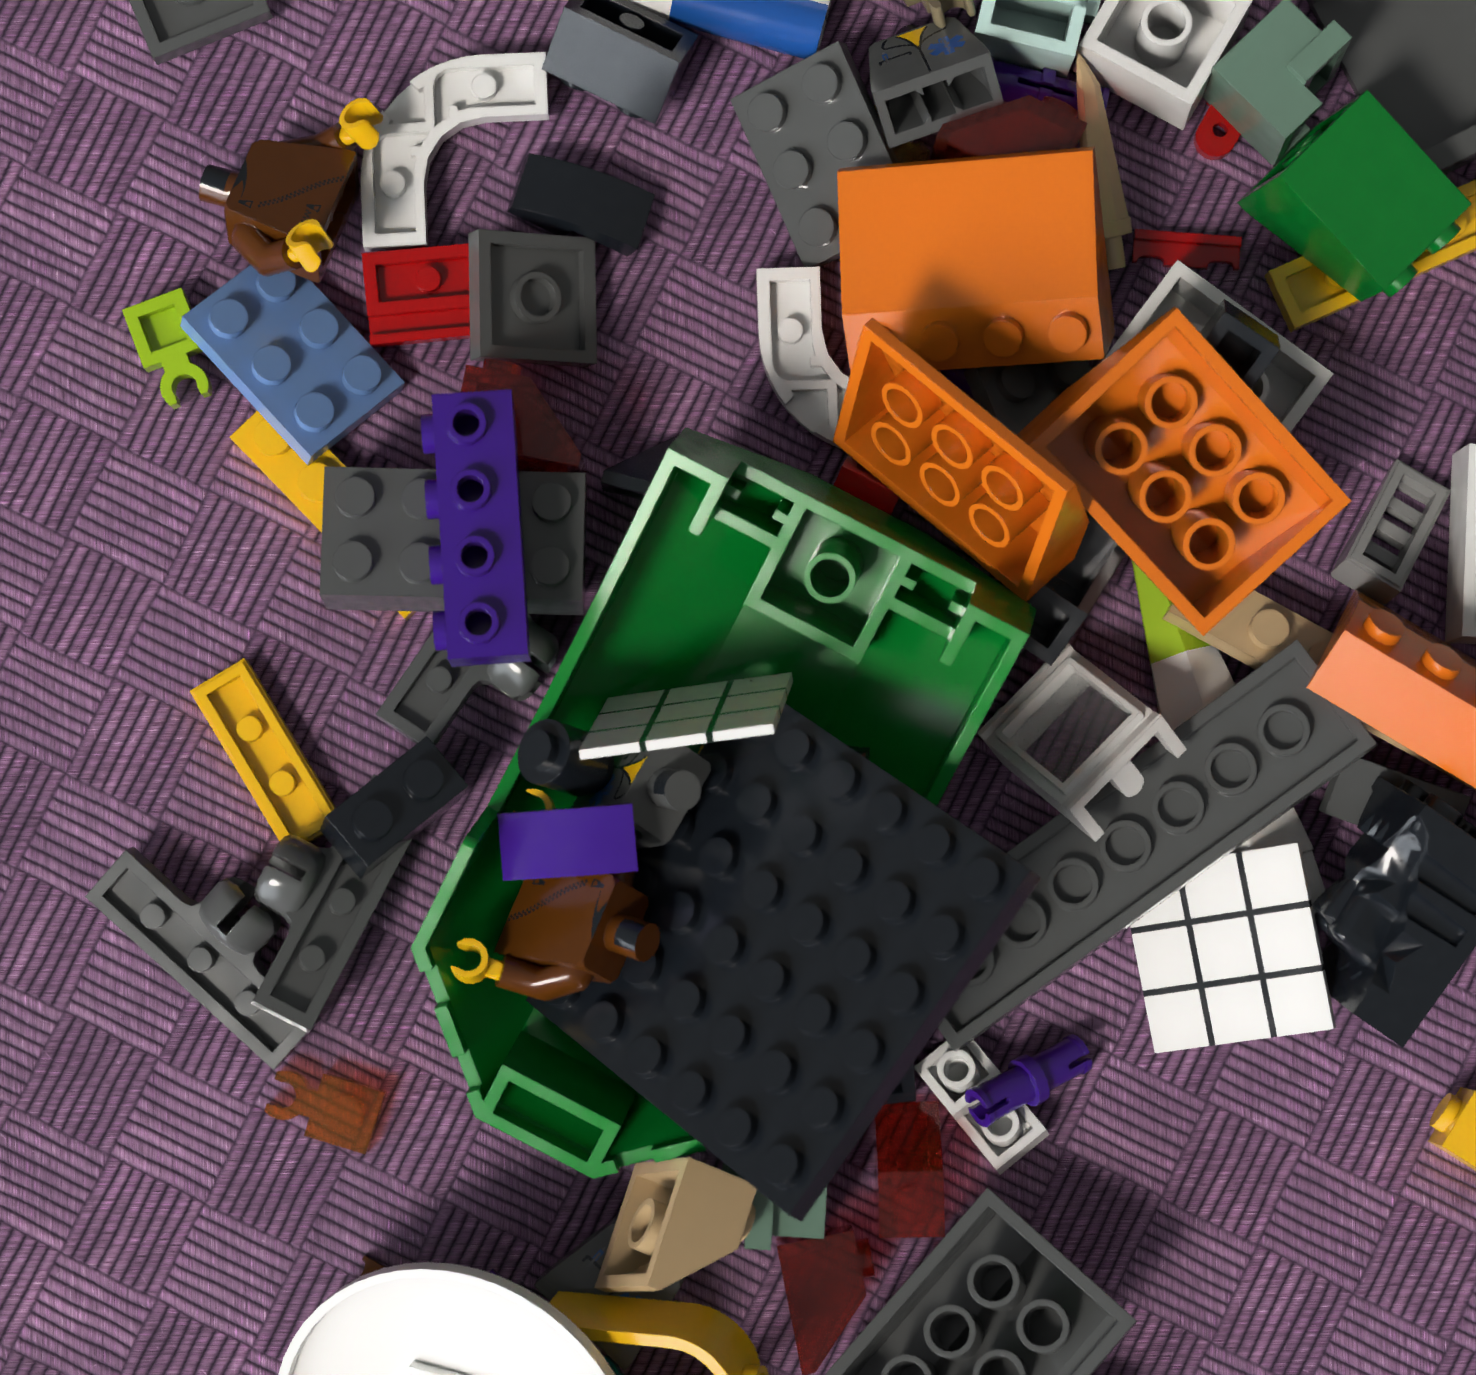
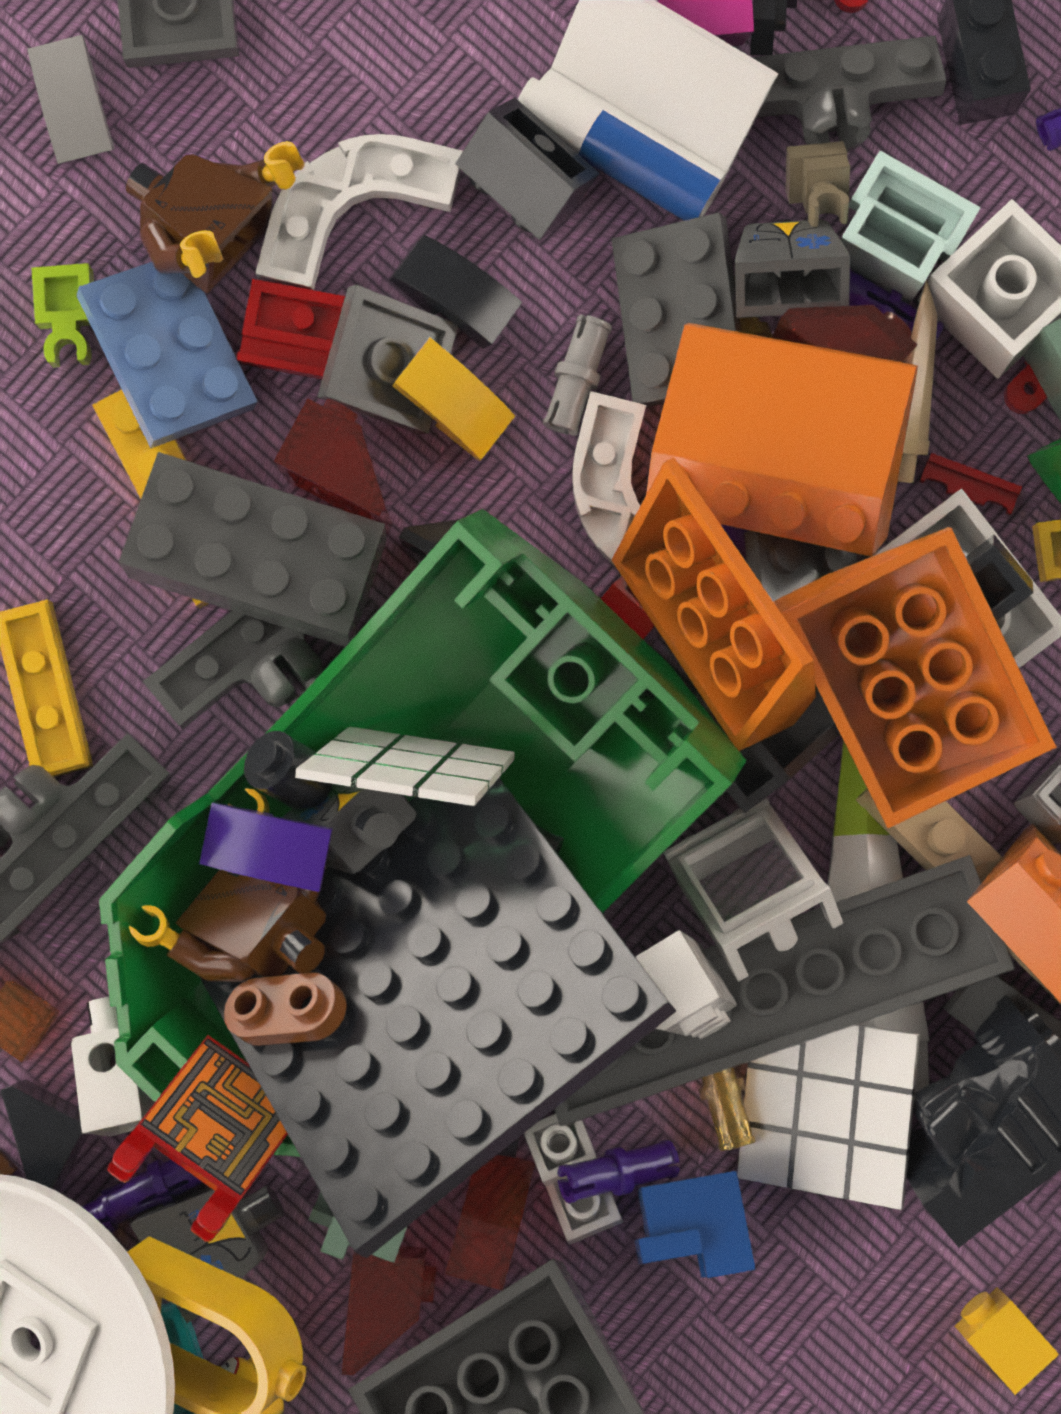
camera: 20 degrees right, 0 degrees up
black brick [320,736,468,879] -> none
dark purple brick [421,389,531,667] -> none
tan slope [595,1157,757,1292] -> none
none -> black slope [0,1080,89,1192]
none -> light grey slope [27,35,115,164]
none -> white torso [71,997,155,1137]
none -> dark purple pin [101,1159,203,1226]
none -> flag [107,1035,288,1242]
none -> dark orange plate [224,973,346,1046]
none -> yellow slope [392,337,515,462]
none -> light grey pin [543,315,612,436]
none -> blue plate [634,1171,756,1278]
none -> white slope [636,930,737,1039]
none -> clear yellow pin [698,1067,756,1151]

